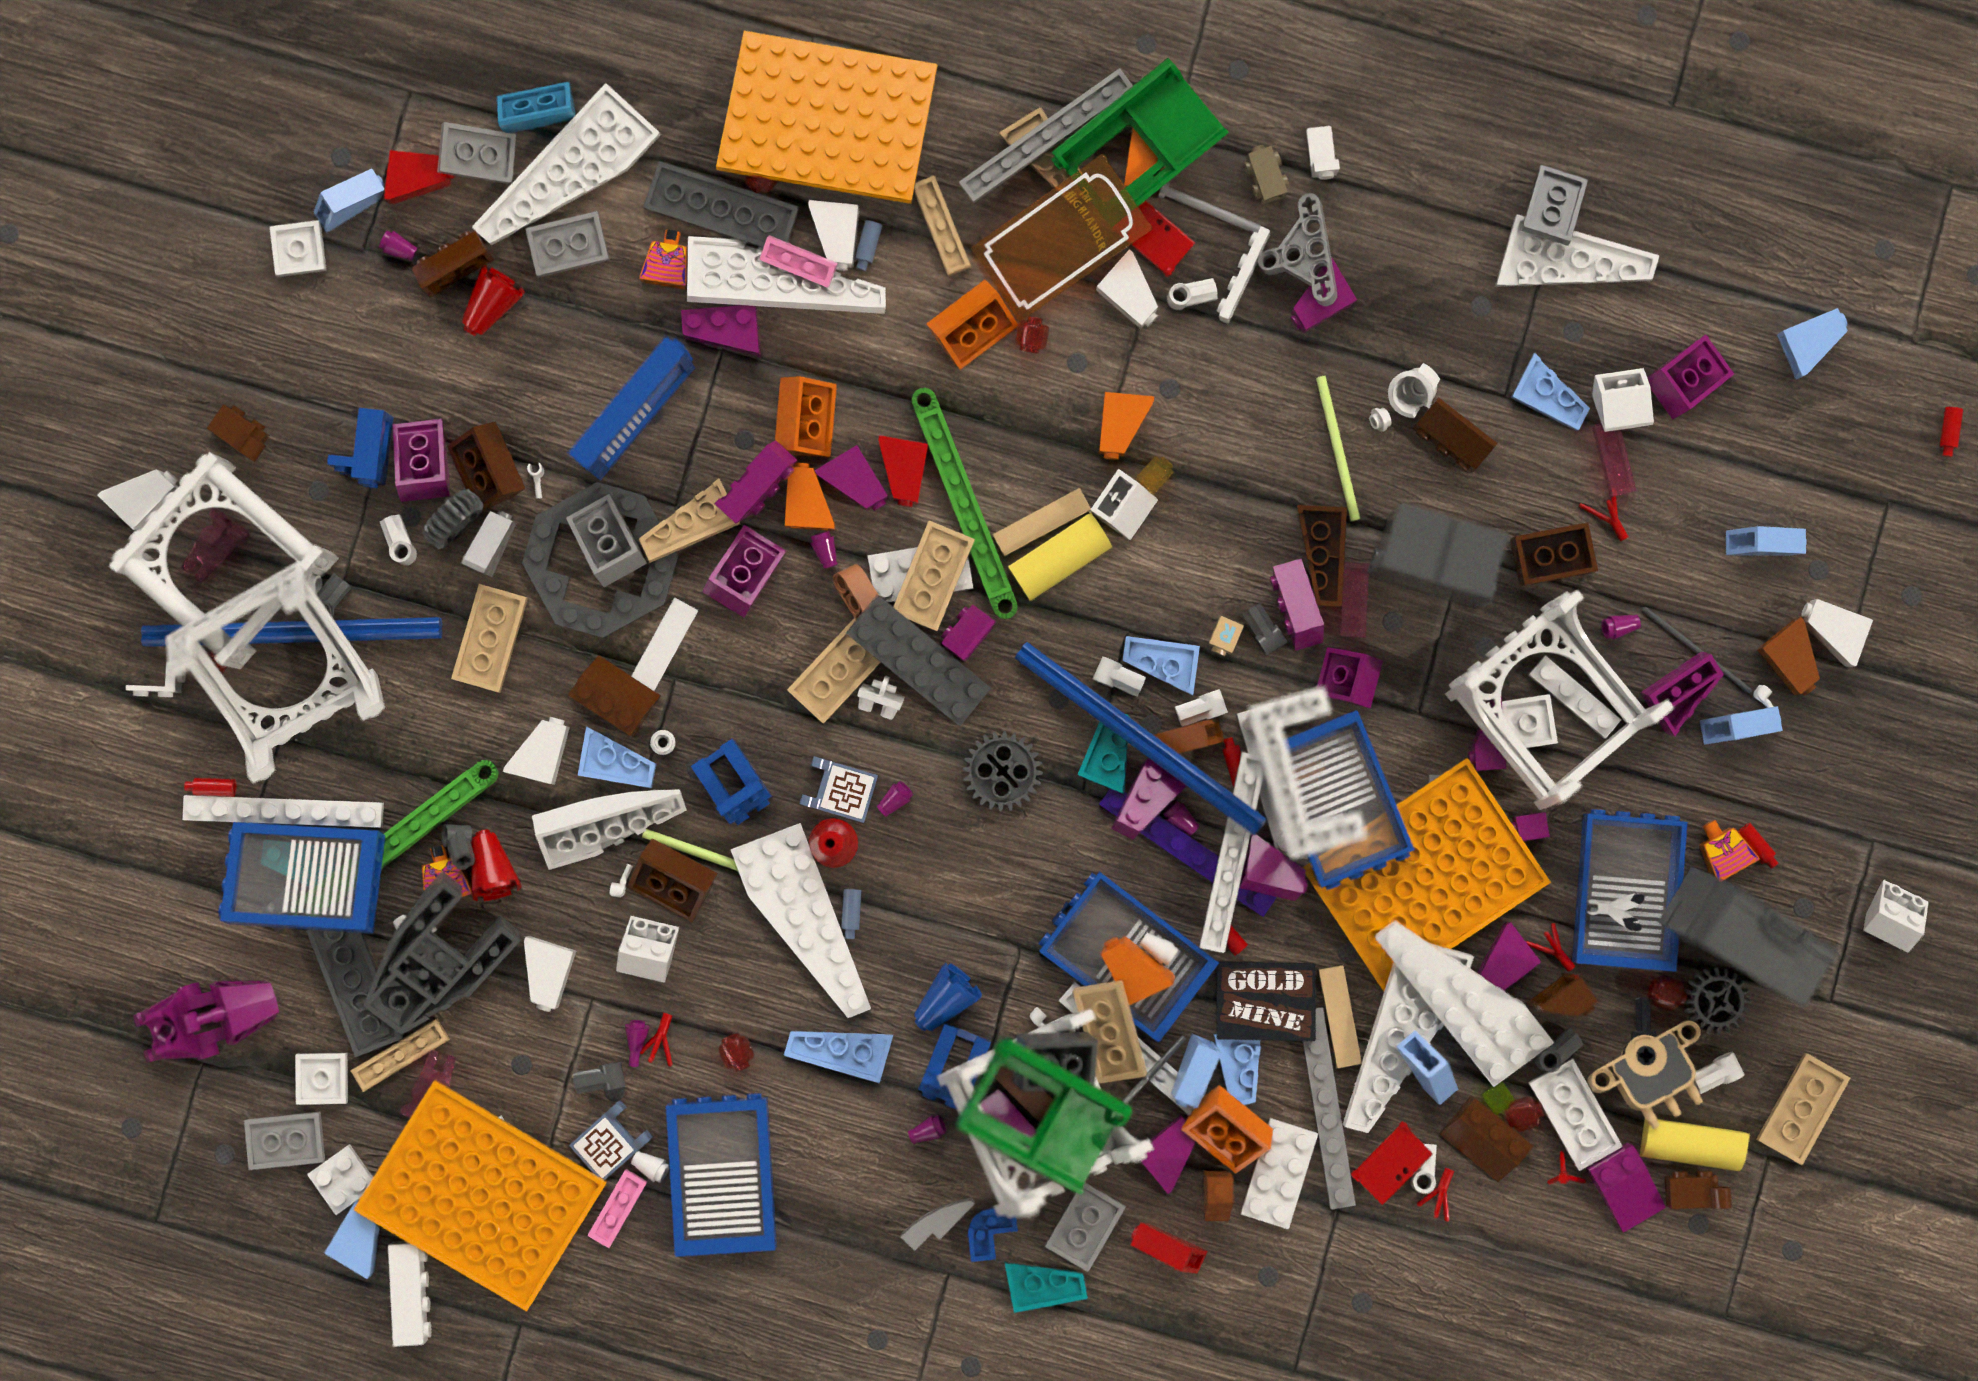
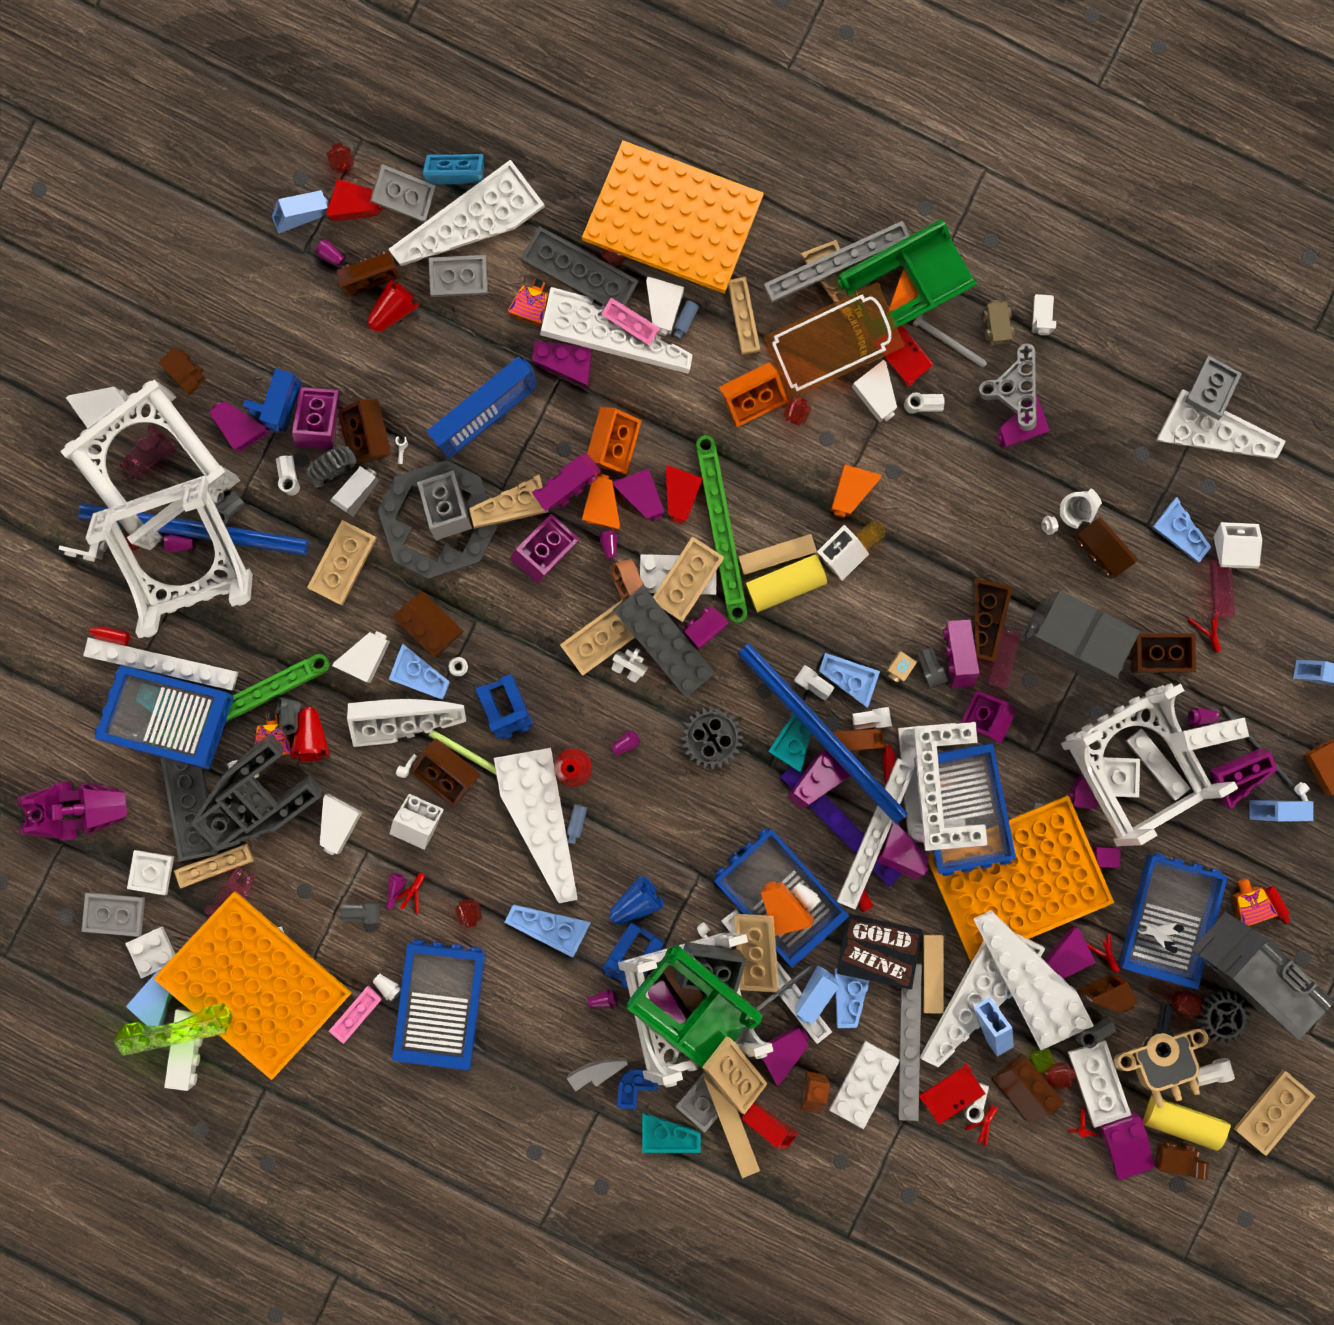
camera: 10 degrees right, 0 degrees up
white plate [270,220,326,277] -> none
flag [569,1100,653,1180] -> none
white sticker [632,598,698,691] -> none
flag [799,756,878,823] -> none
magenta cone [1163,800,1200,836] -> none
orange slope [1182,1085,1273,1174] -> none
white plate [1217,226,1270,324] -> none
yellowish green piece [1316,376,1360,522] -> none
magenta slope [1647,334,1734,420] -> none
none -> clear neon green arch [113,1003,233,1056]
none -> magenta cone [164,534,193,553]
none -> magenta slope [209,401,270,453]
none -> clear red head [327,143,354,173]
none -> tan tile [701,1070,760,1178]
none -> tan plate [702,1036,767,1115]
none -> white brick [1169,718,1249,753]

